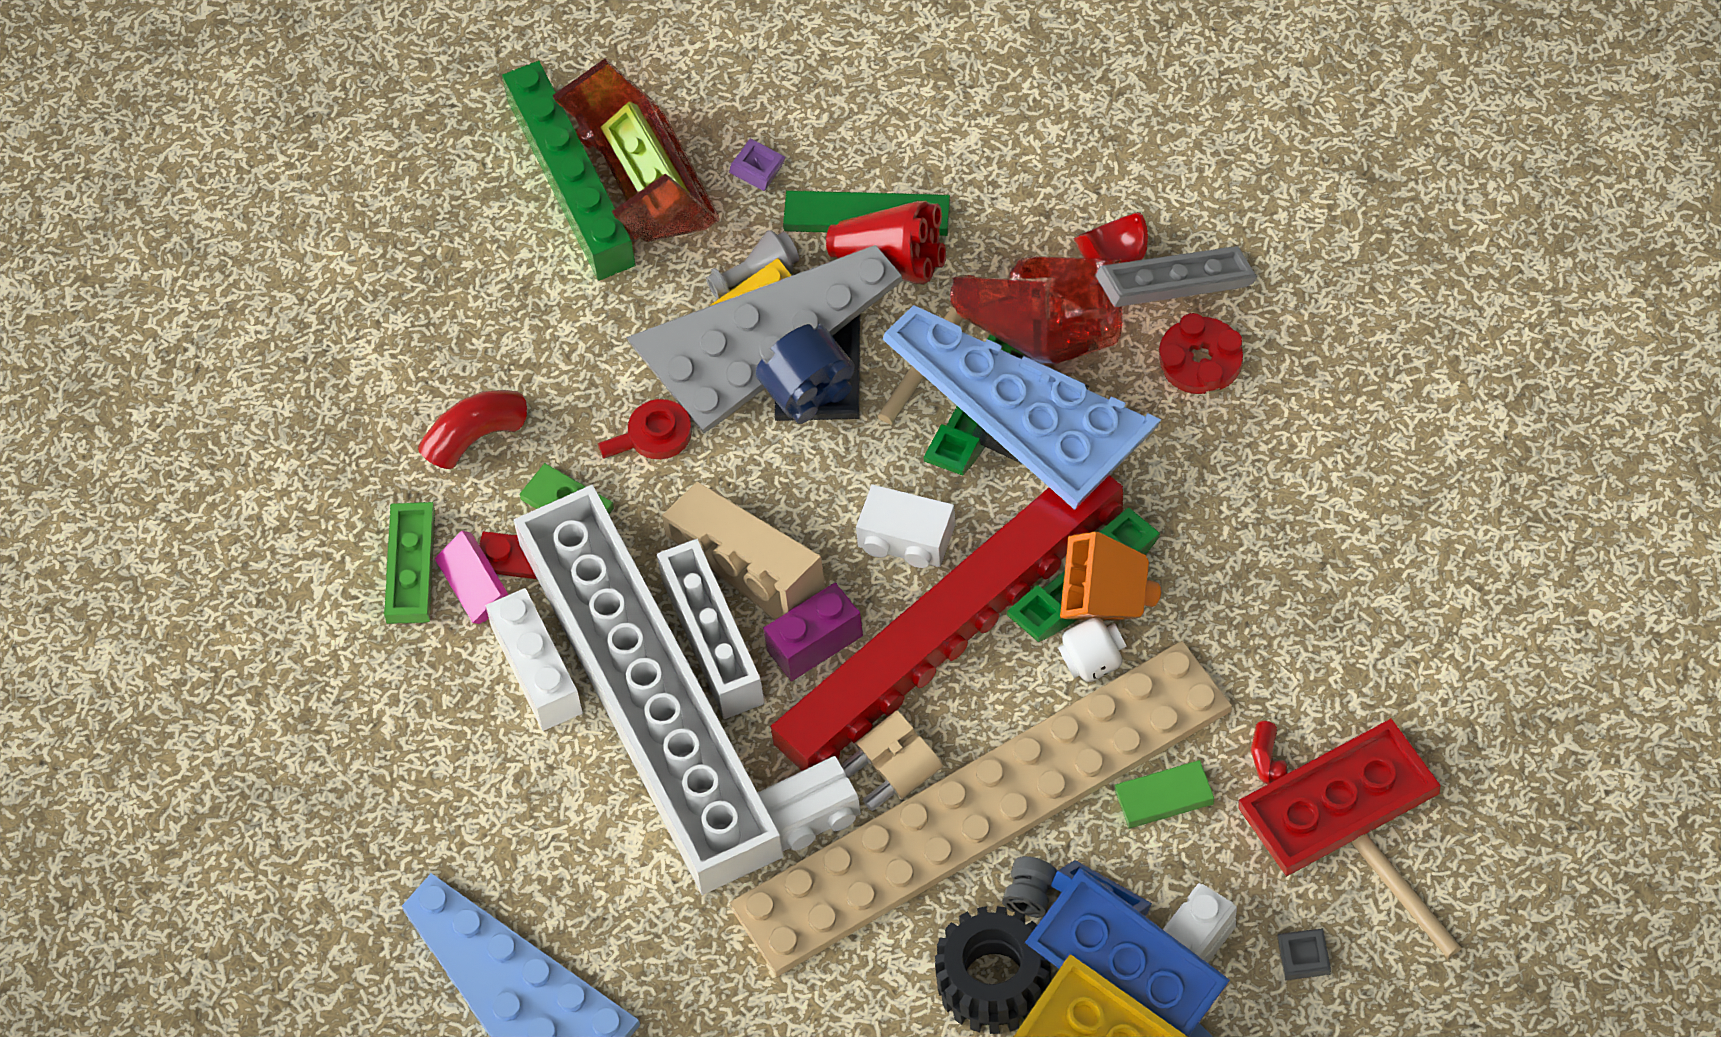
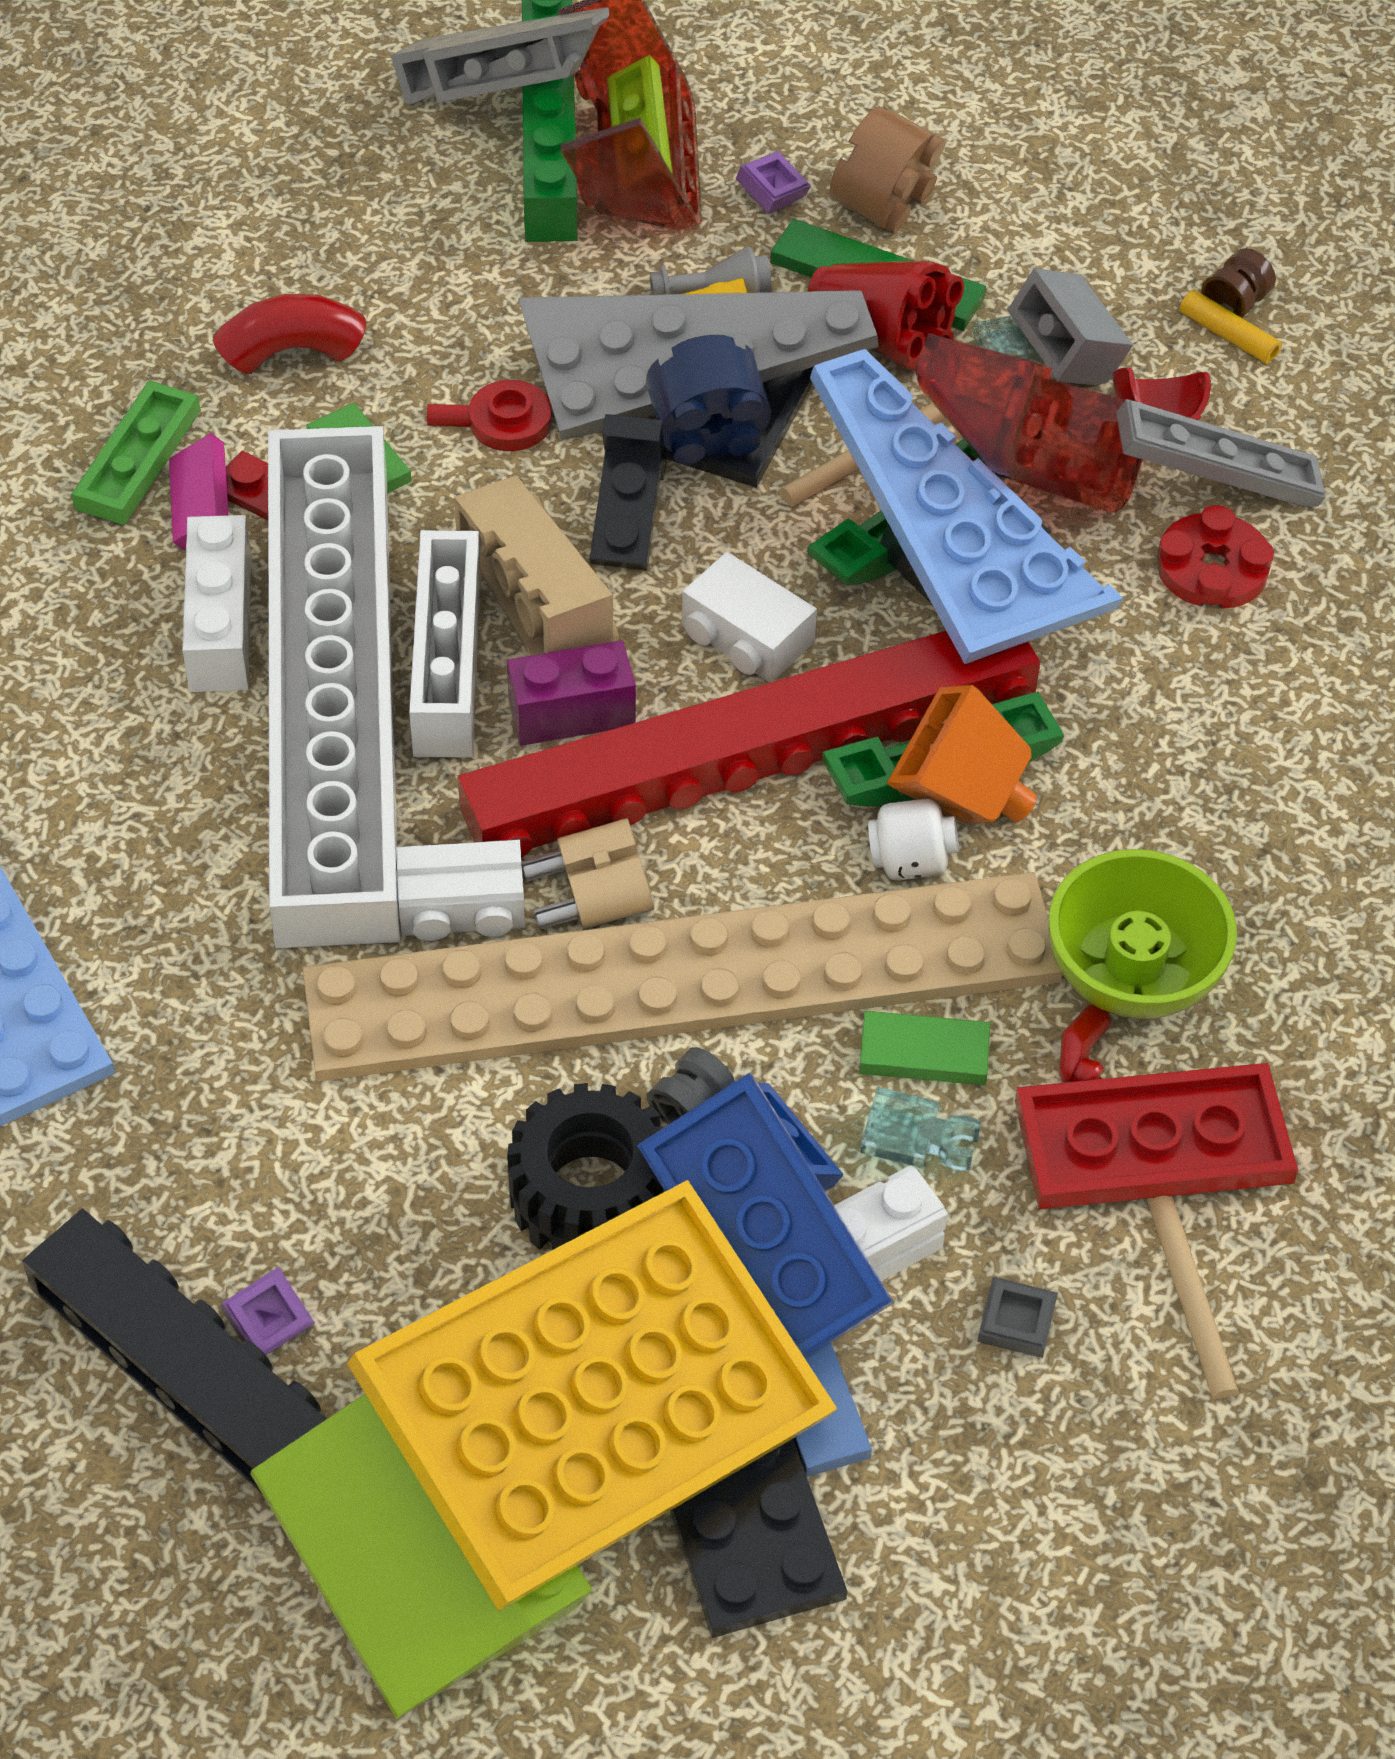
camera: 15 degrees right, 5 degrees down
none -> light grey wedge [390,7,609,105]
none -> black bracket [590,414,667,570]
none -> medium nougat brick [829,106,946,234]
none -> clear light blue plate [860,1086,981,1171]
none -> clear light blue tile [973,316,1041,372]
none -> light grey brick [1007,268,1133,386]
none -> lime piece [1049,849,1237,1019]
none -> yellow piece [1179,289,1282,365]
none -> reddish brown wheel [1201,248,1276,318]

